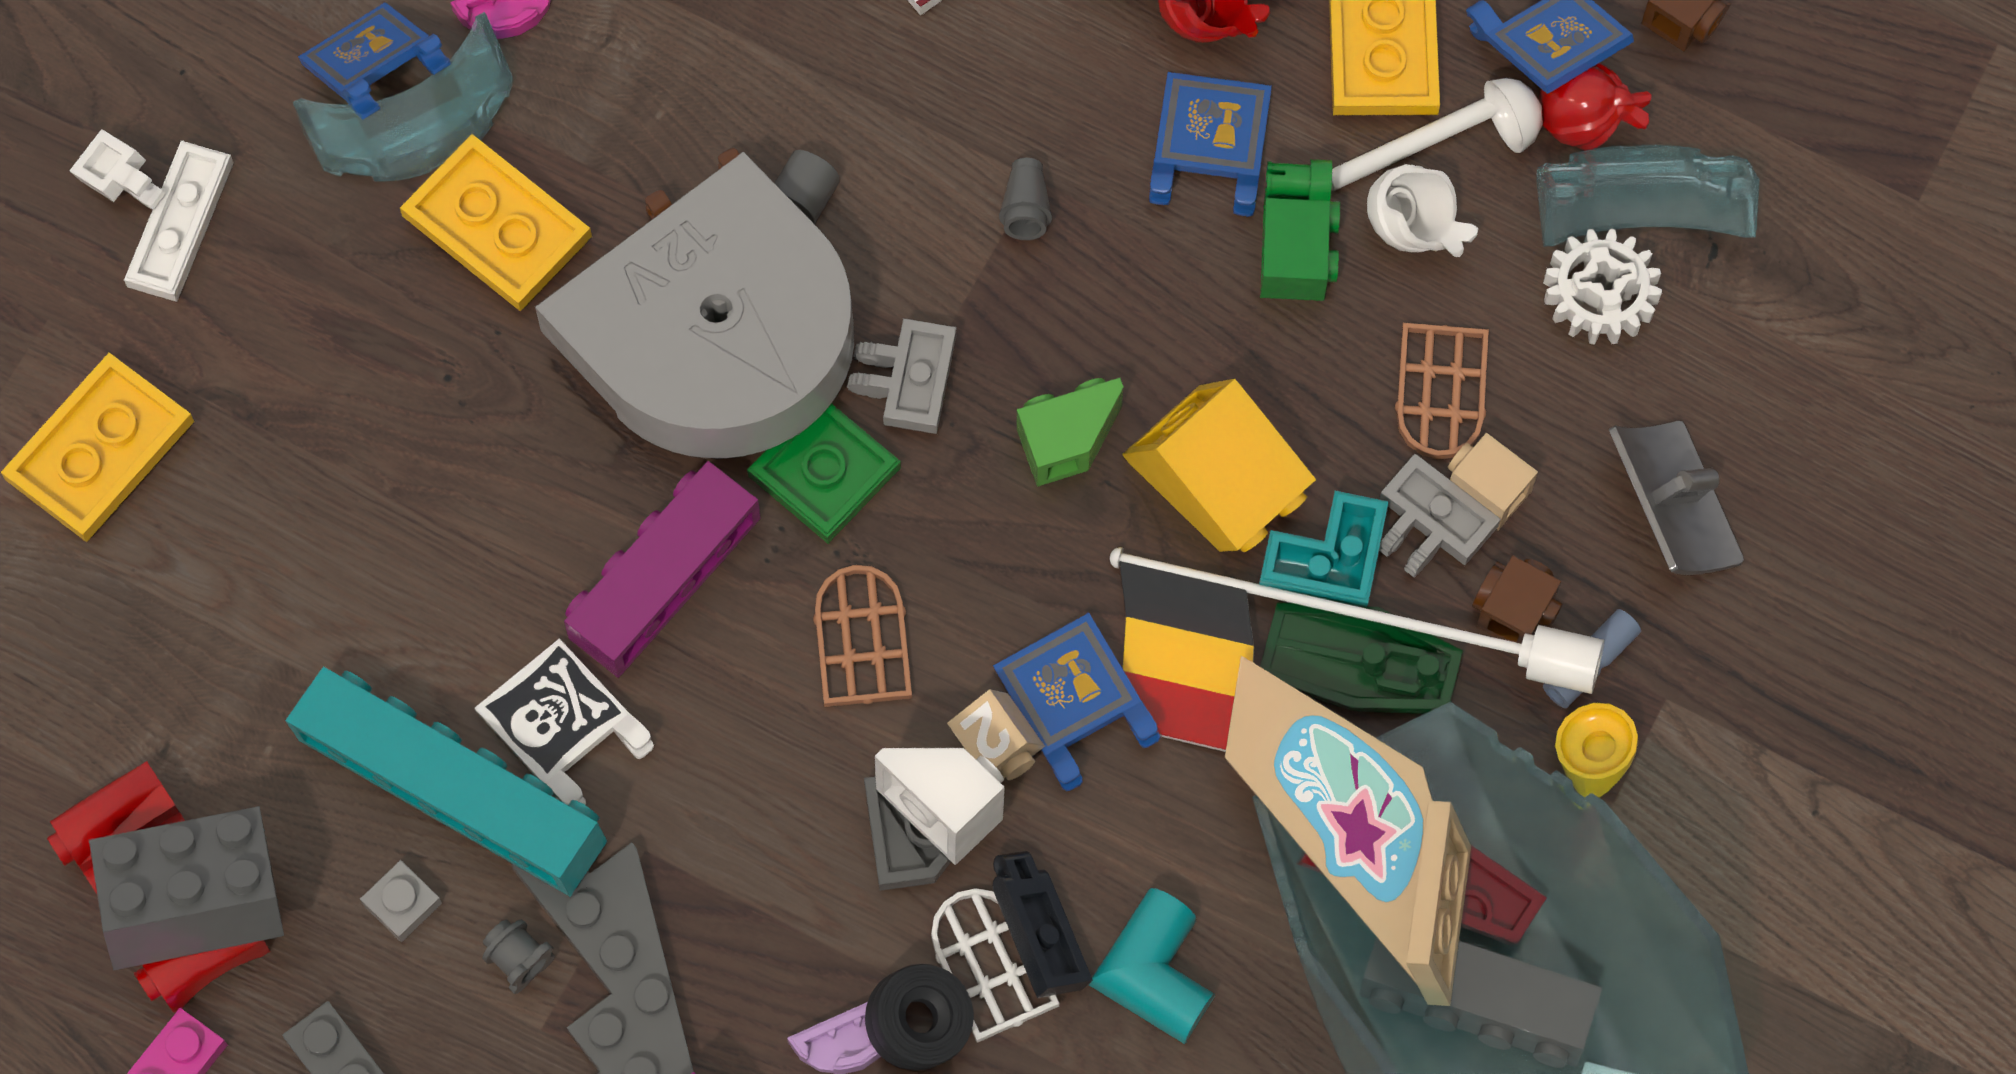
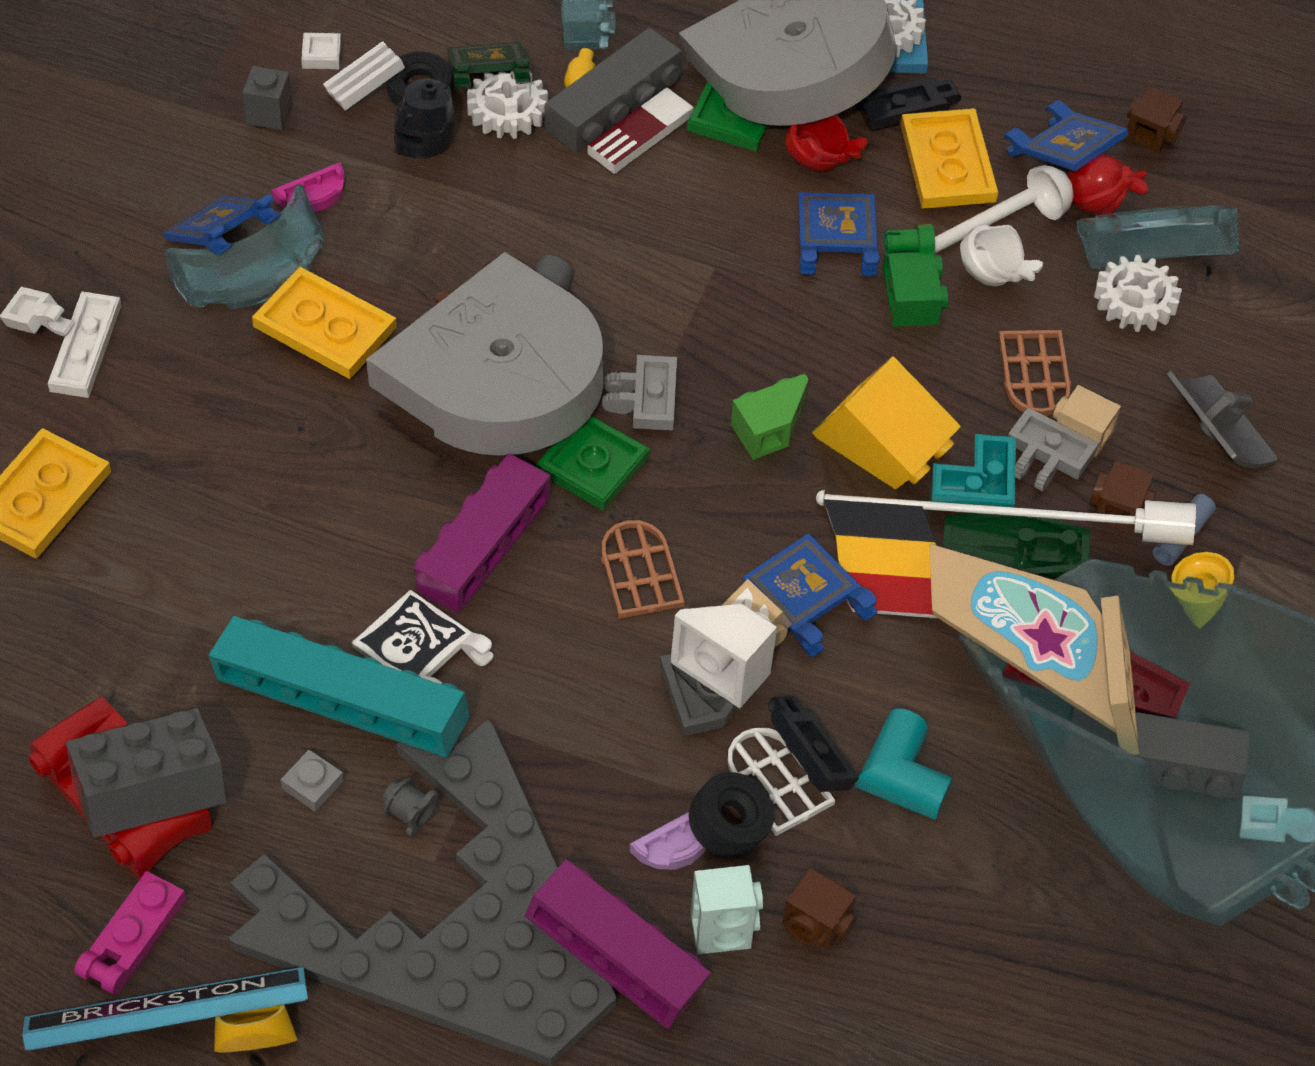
camera: 10 degrees left, 15 degrees down
dark grey cone [999,158,1052,240] -> none

